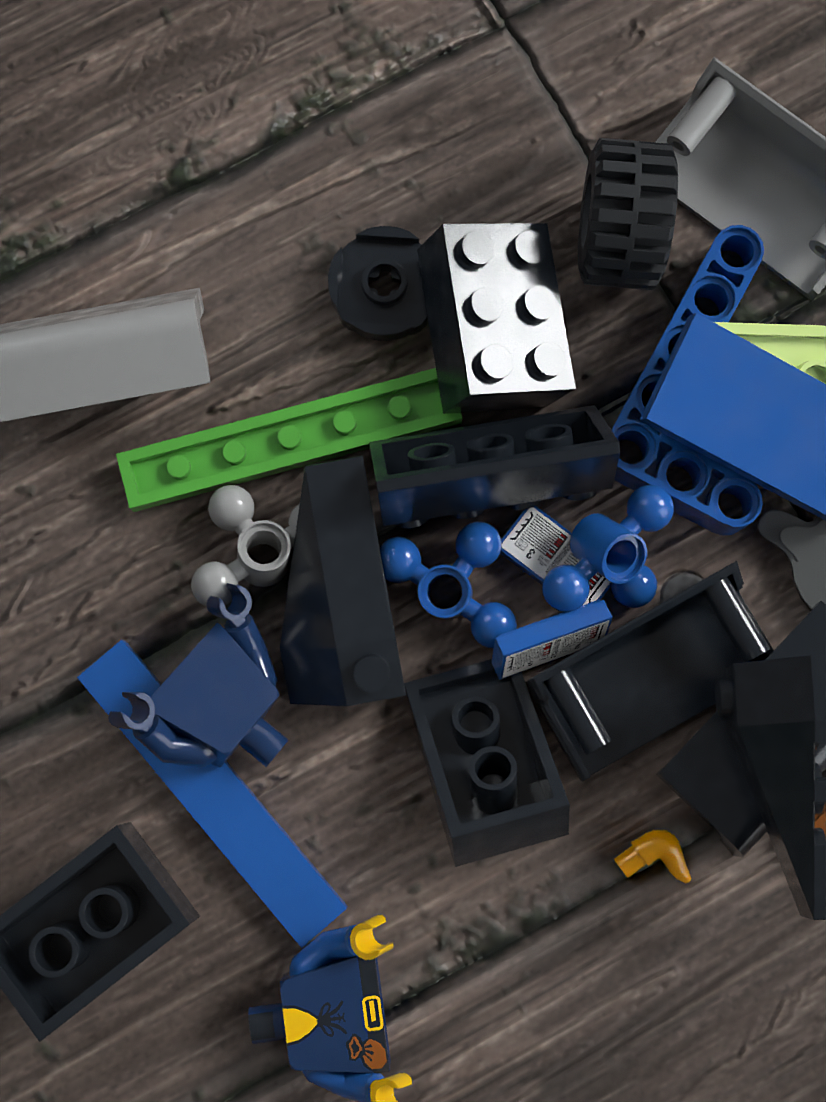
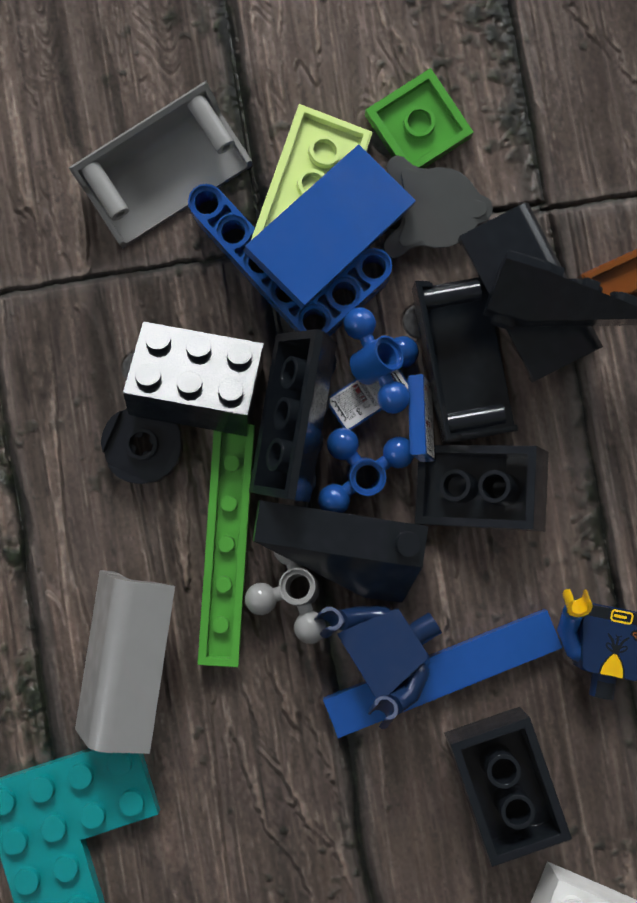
camera: 70 degrees left, 5 degrees up
black tyre [578,138,678,290] -> none
light orange animal [614,830,691,884] -> none

